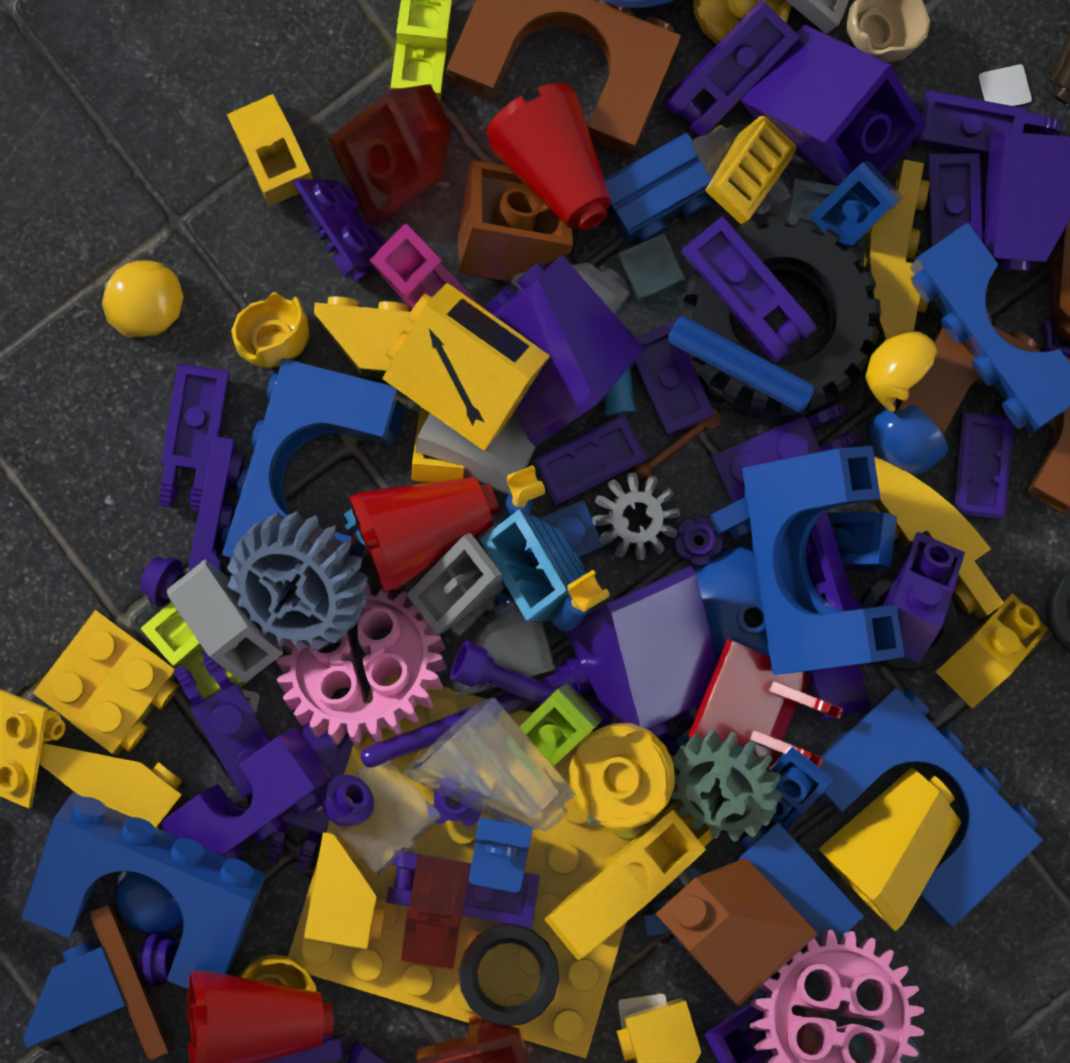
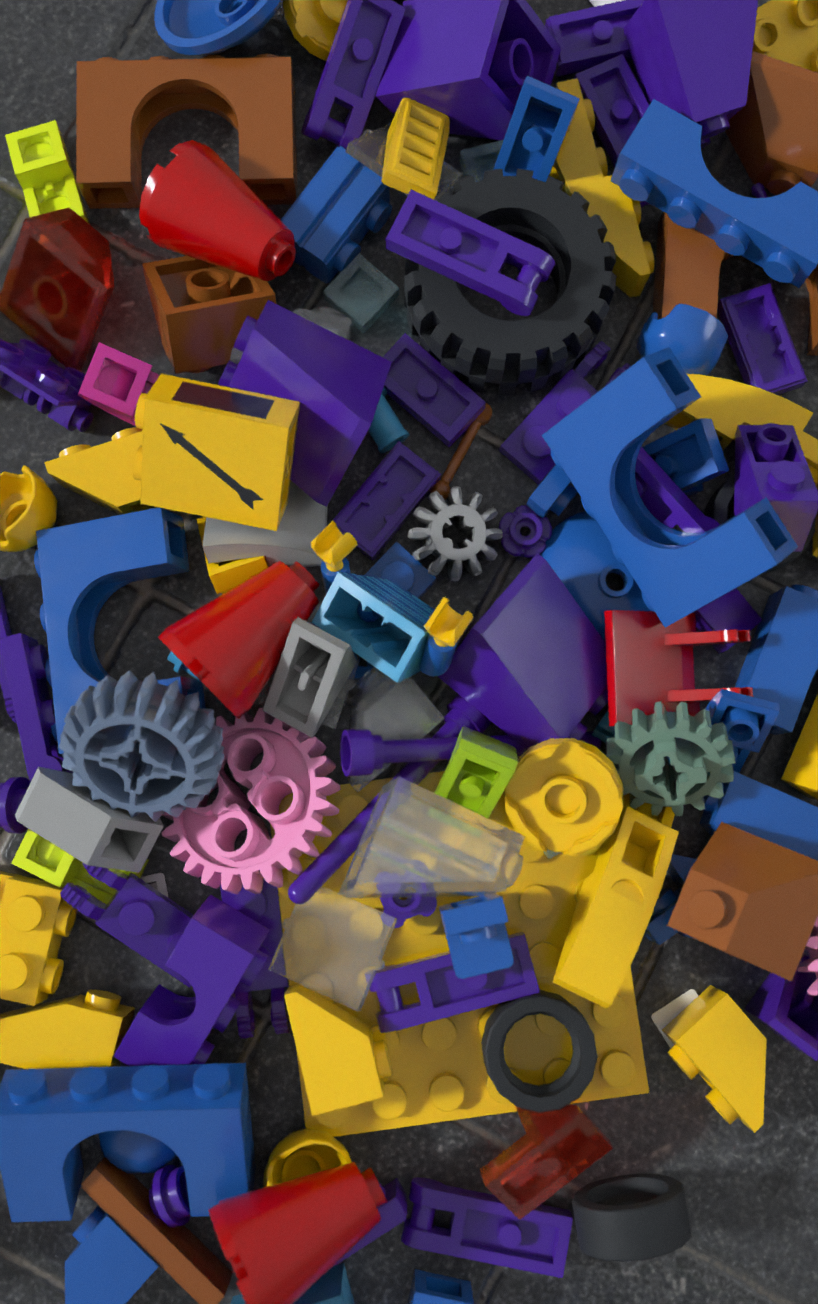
camera: 25 degrees left, 0 degrees up
dark purple plate [322,774,374,827] -> none
clear red slope [401,855,471,969] -> none
blue axle [668,316,815,412] -> none
yellow hair [865,332,938,412] -> none

